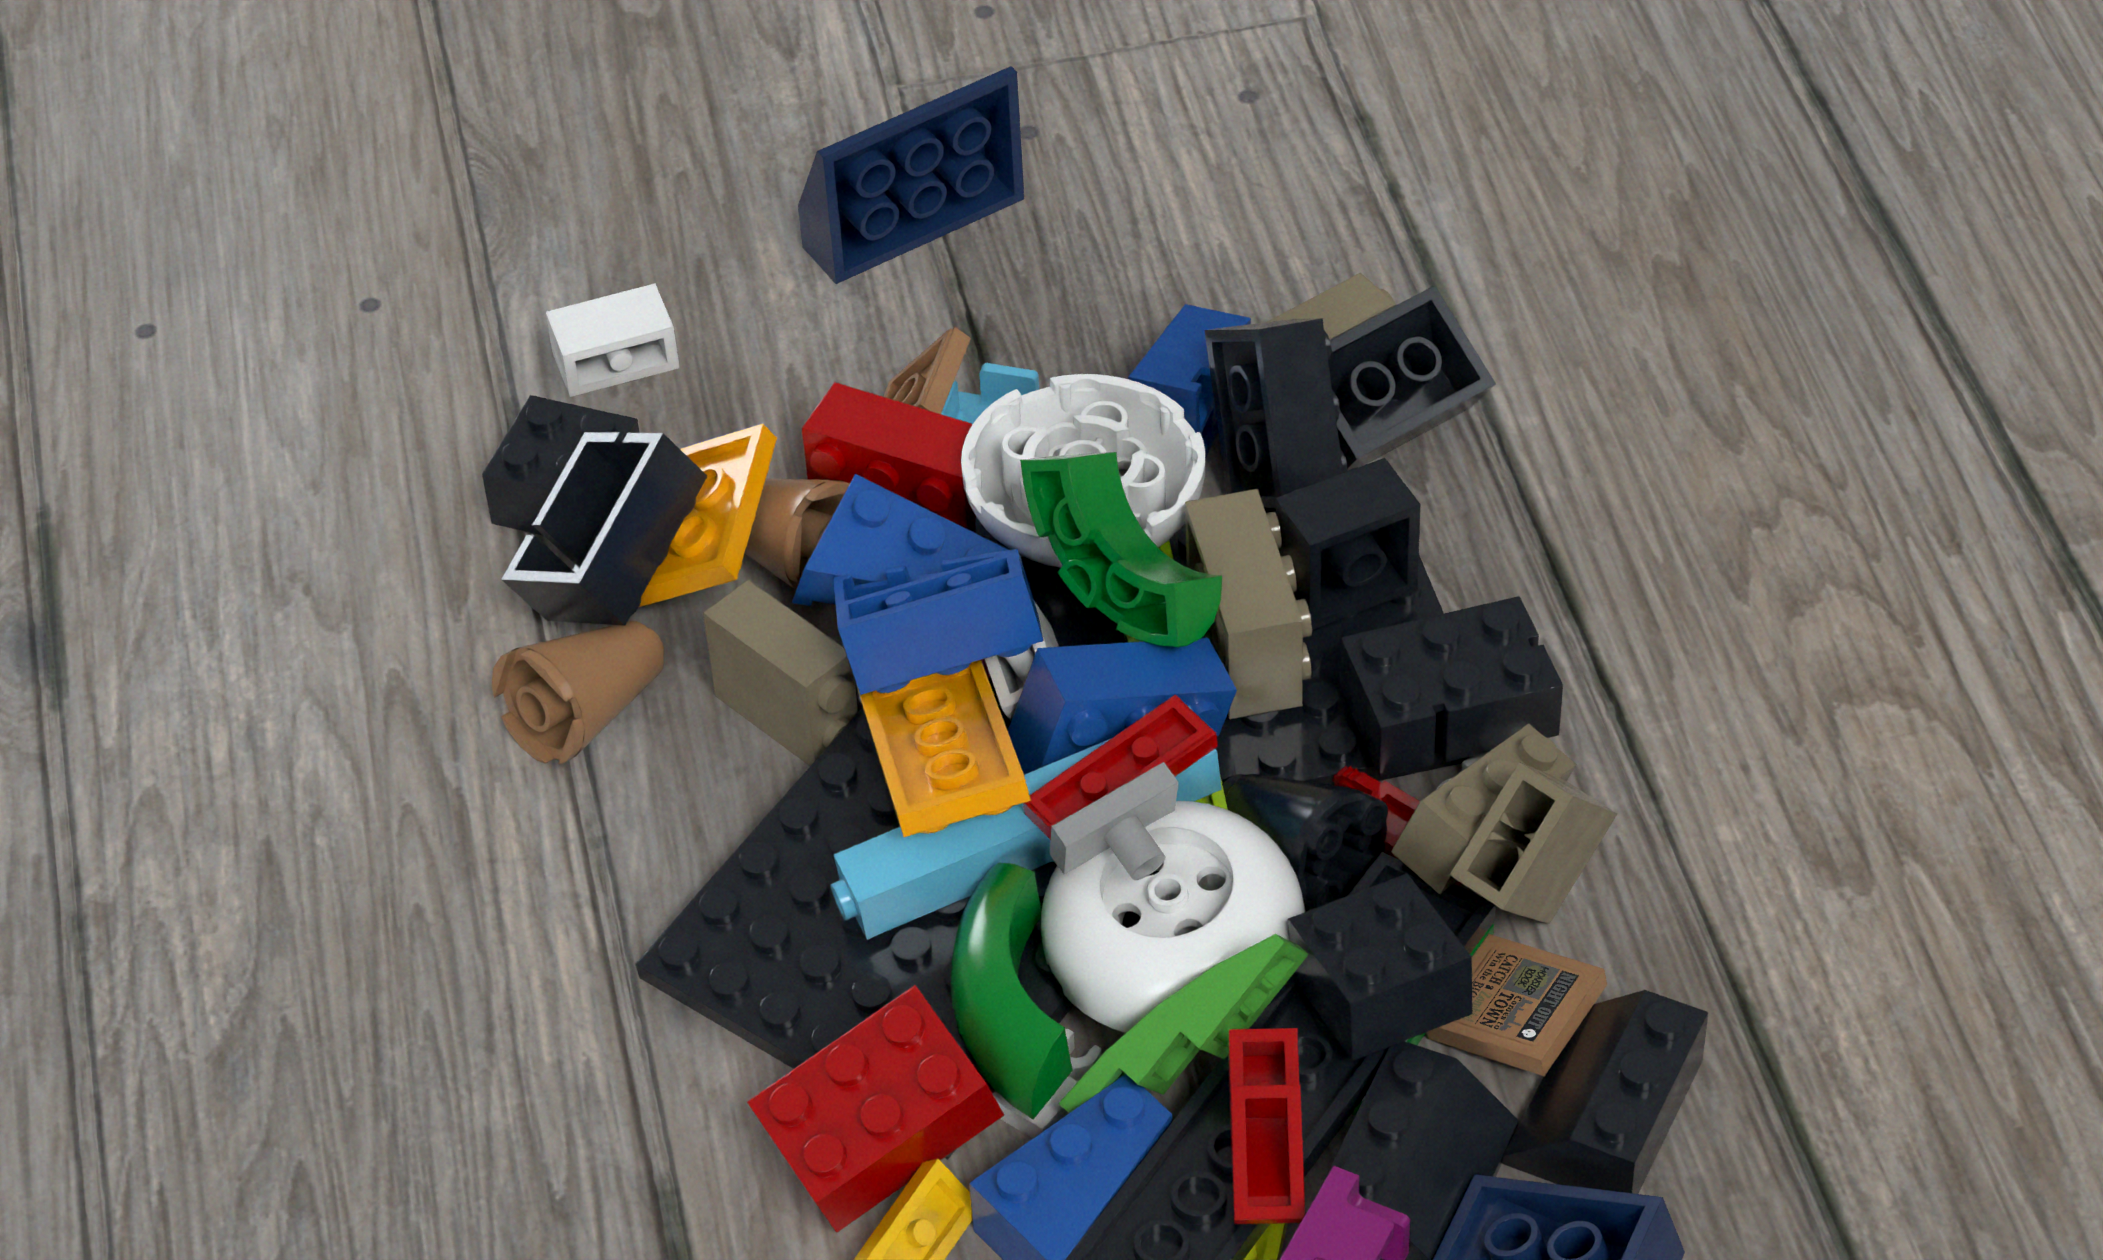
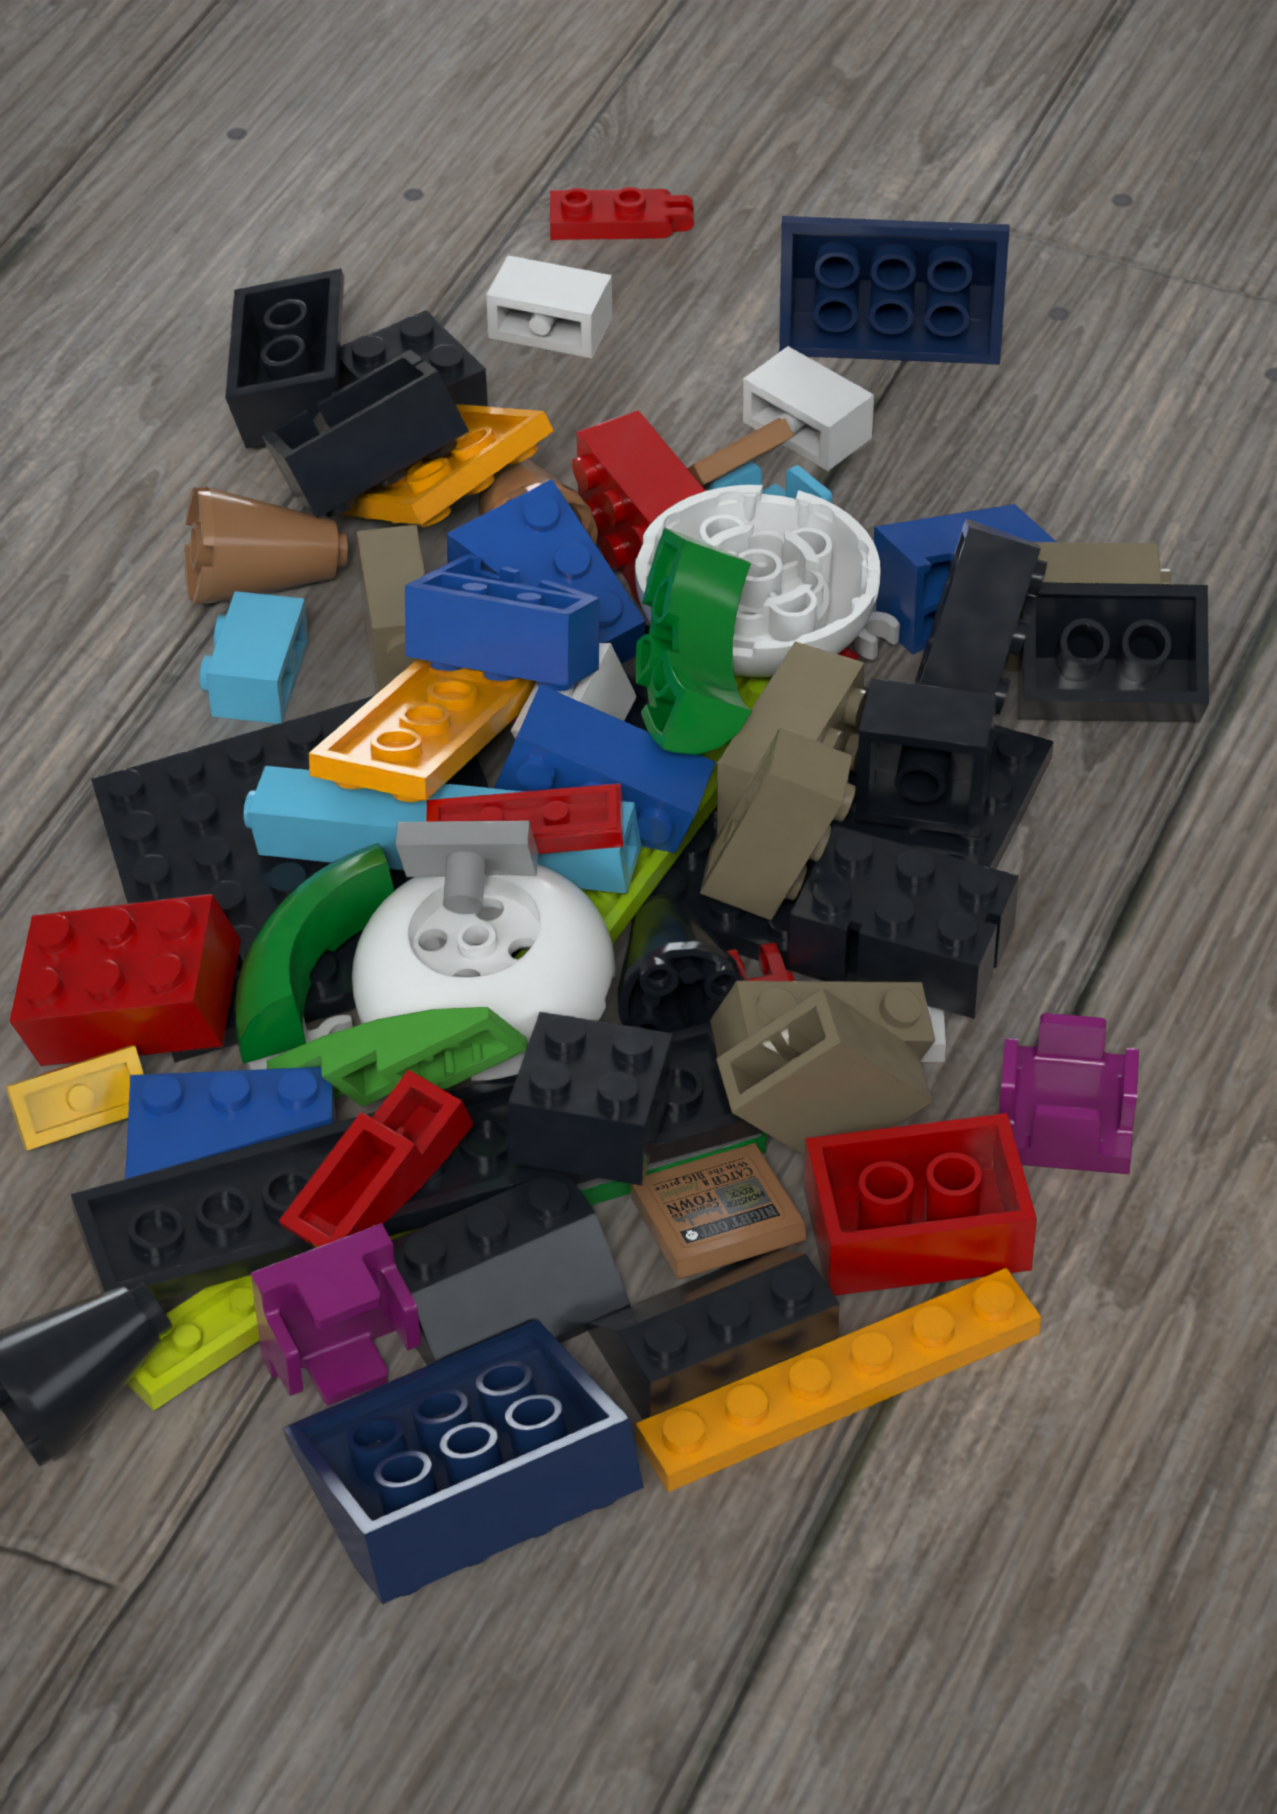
camera: 35 degrees right, 0 degrees up
none -> medium azure brick [200,591,309,724]
none -> black slope [225,268,344,449]
none -> red hinge [550,187,694,240]
none -> light orange plate [636,1268,1041,1492]
none -> dark tan brick [700,728,855,920]
none -> white brick [743,346,874,471]
none -> red brick [804,1113,1037,1296]
none -> magenta panel [999,1013,1139,1174]

